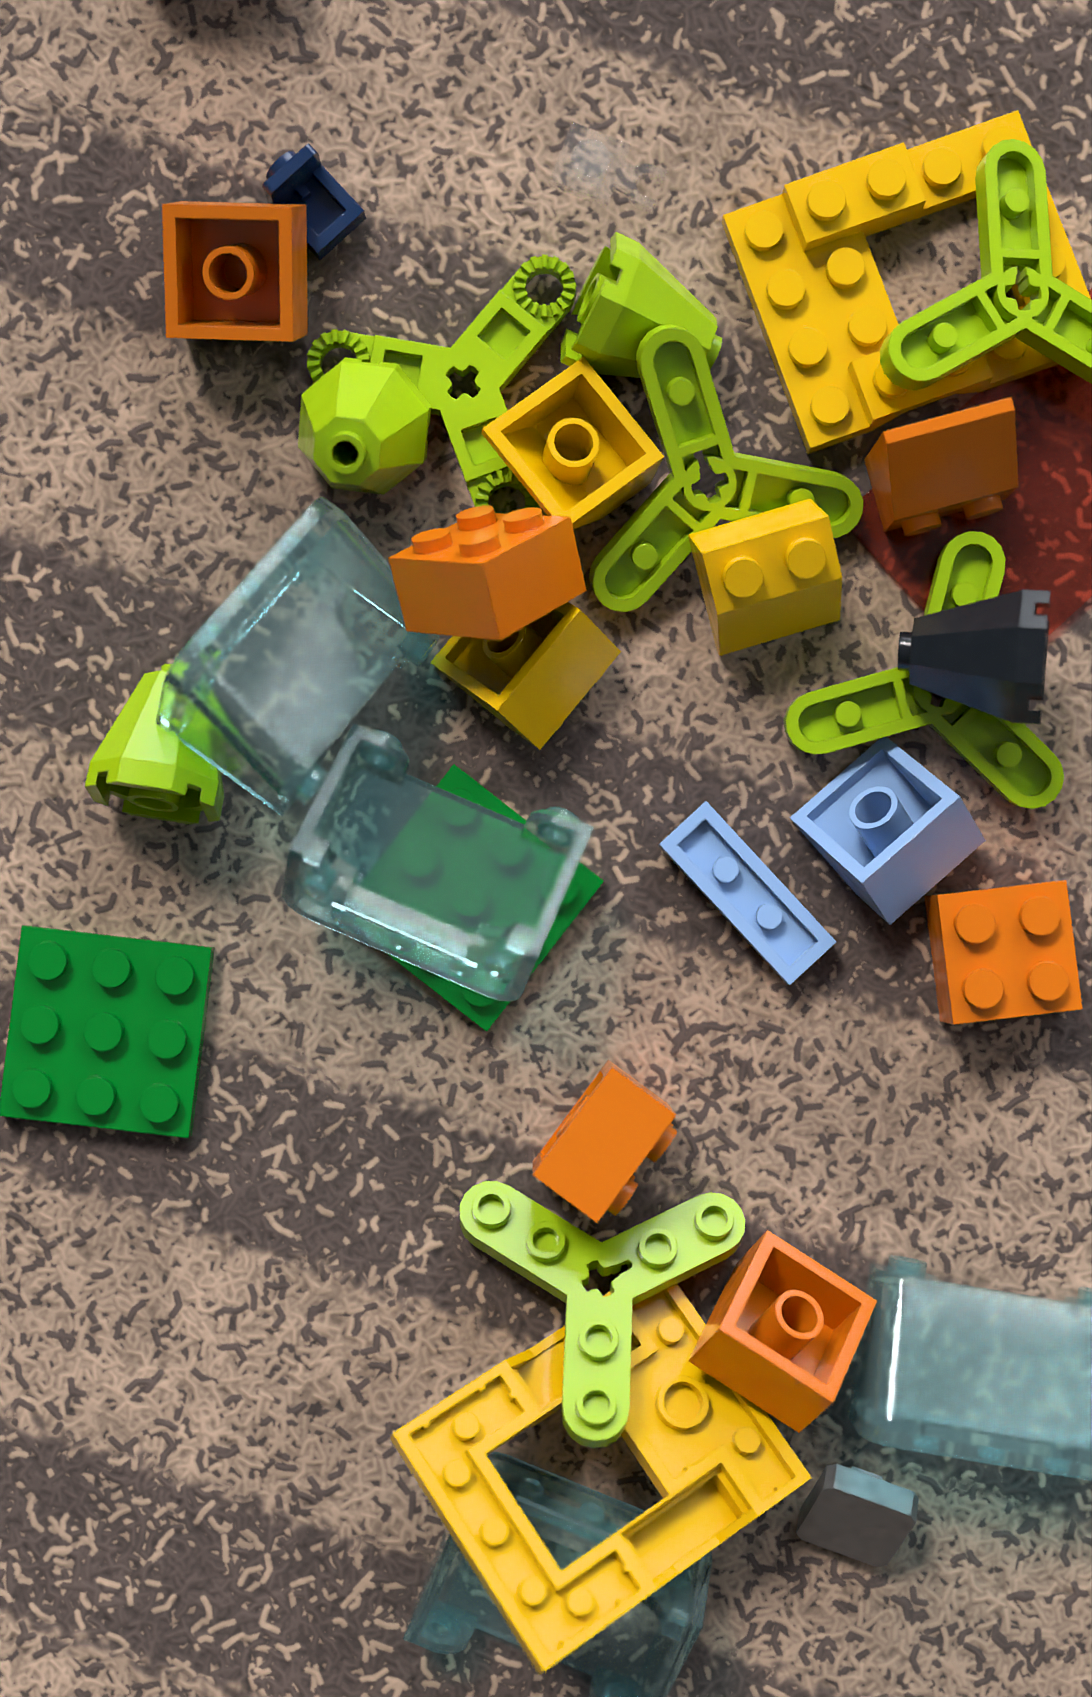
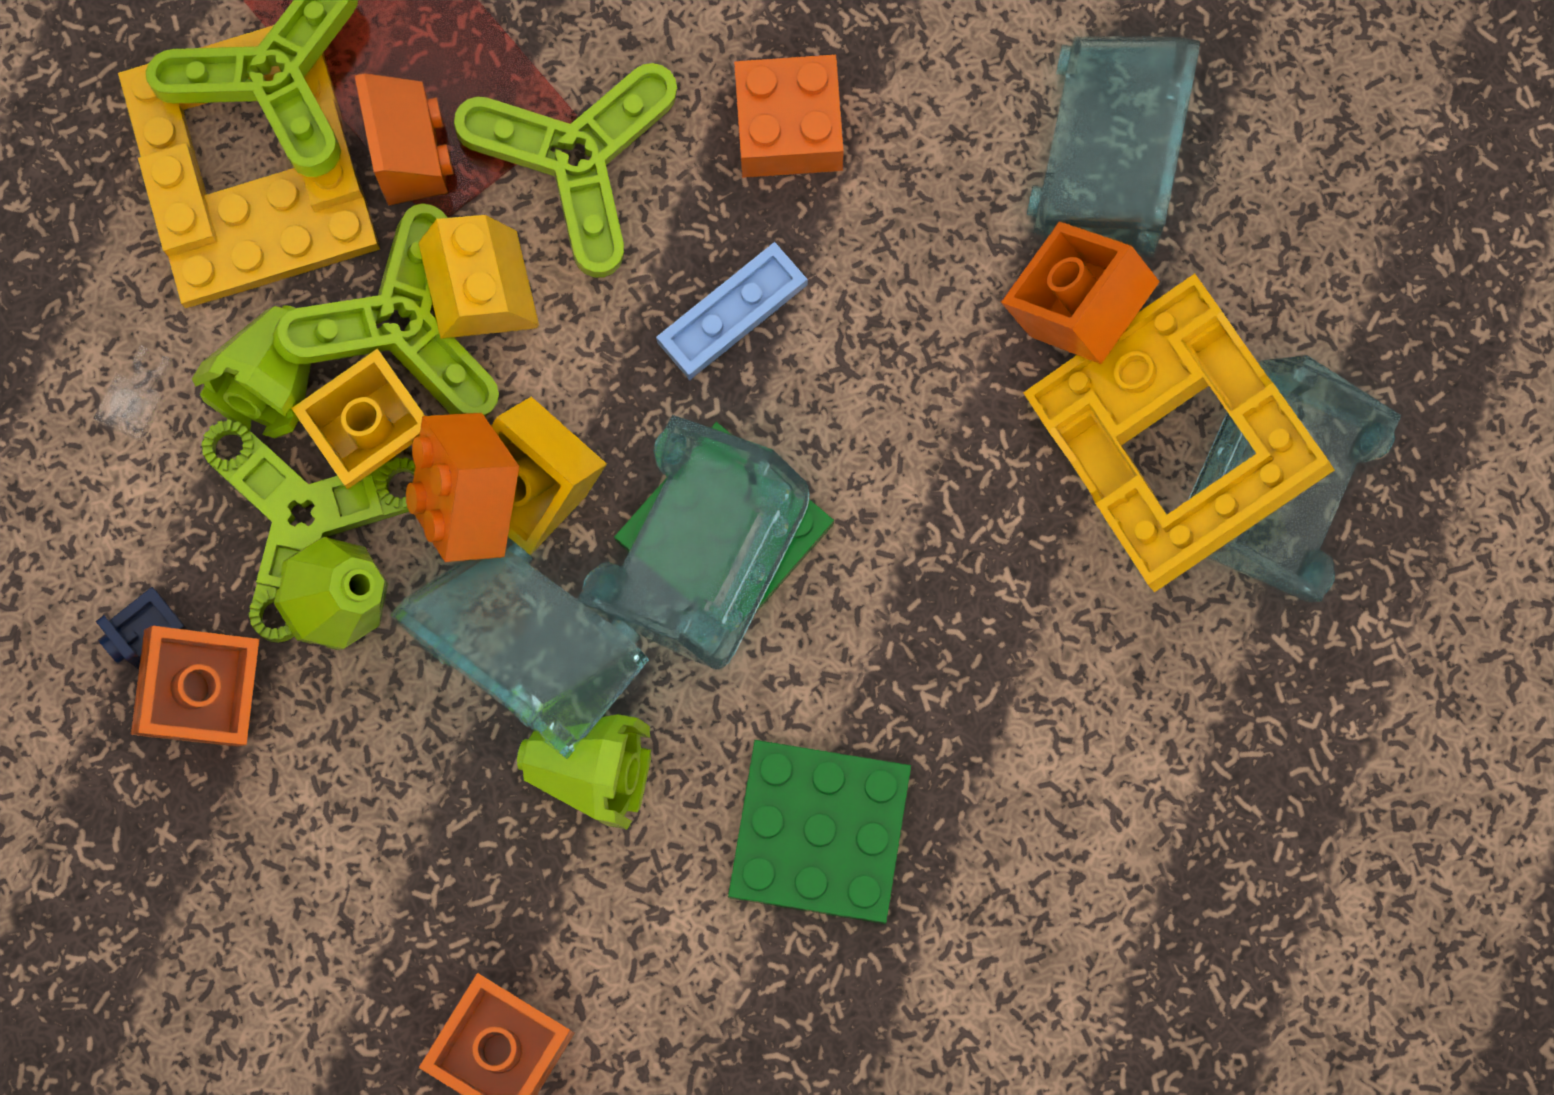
camera: 80 degrees left, 10 degrees down
lime piece [460,1181,745,1448] -> none
orange brick [532,1060,677,1223] -> none
light blue slope [790,737,986,925] -> none
flat silver piece [796,1464,919,1567] -> none
black cone [898,590,1051,725] -> none

